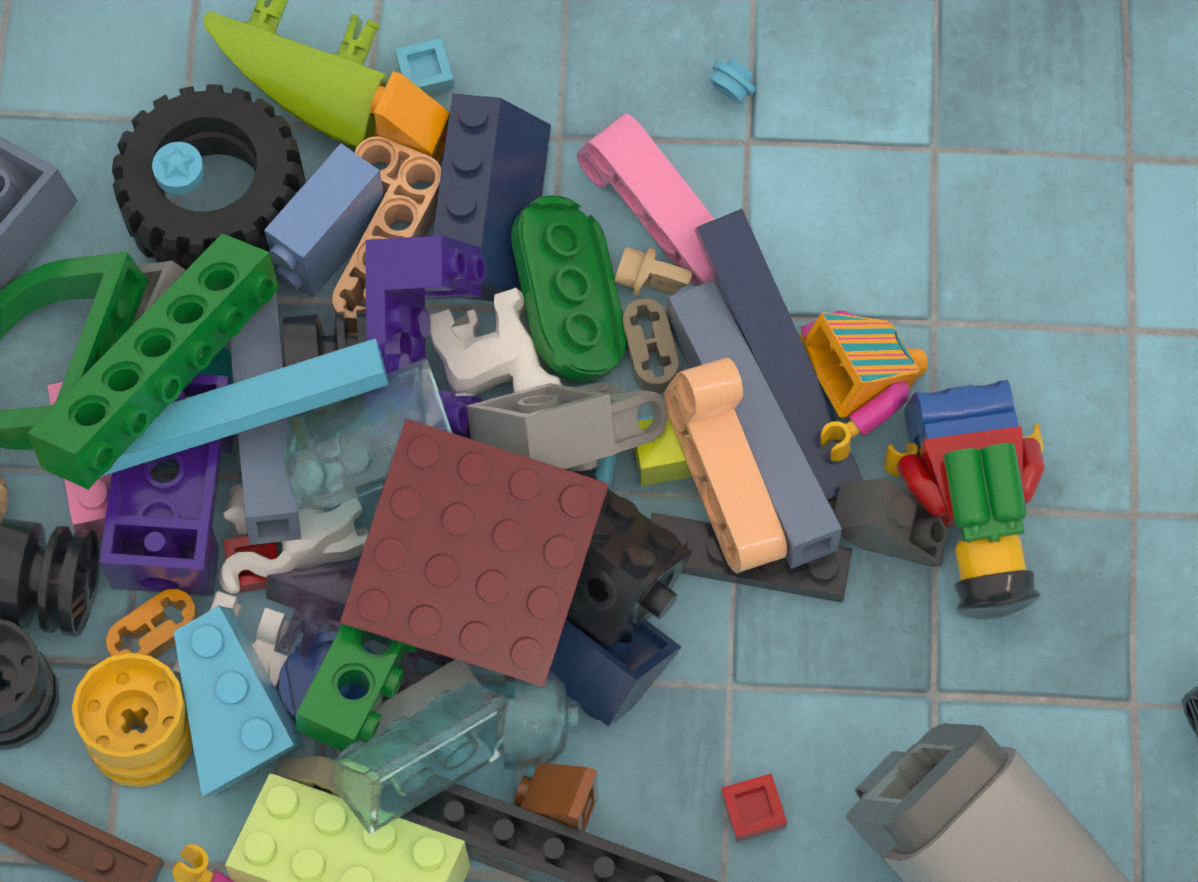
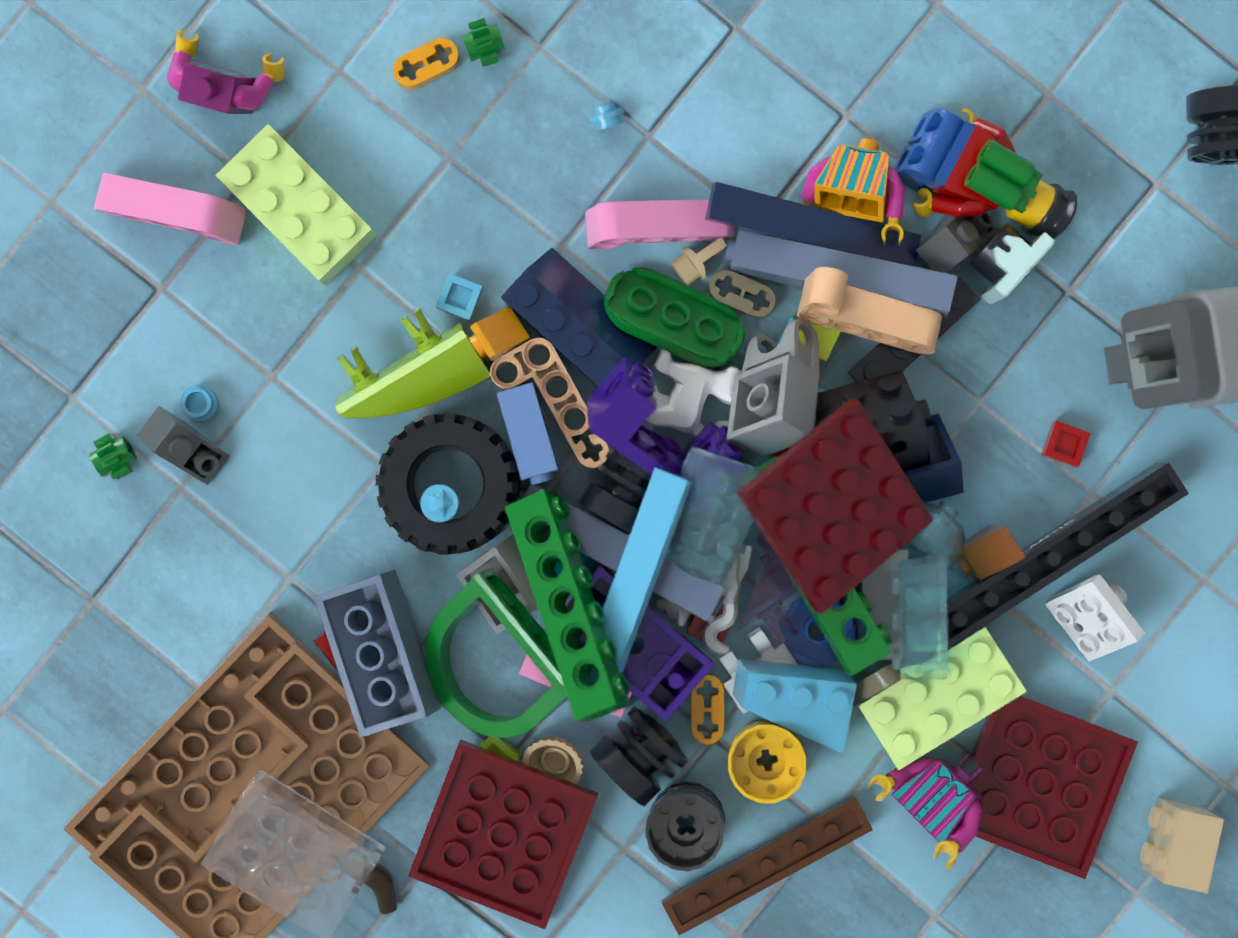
camera: 55 degrees left, 20 degrees up
none -> light aqua piece [969,223,1055,304]

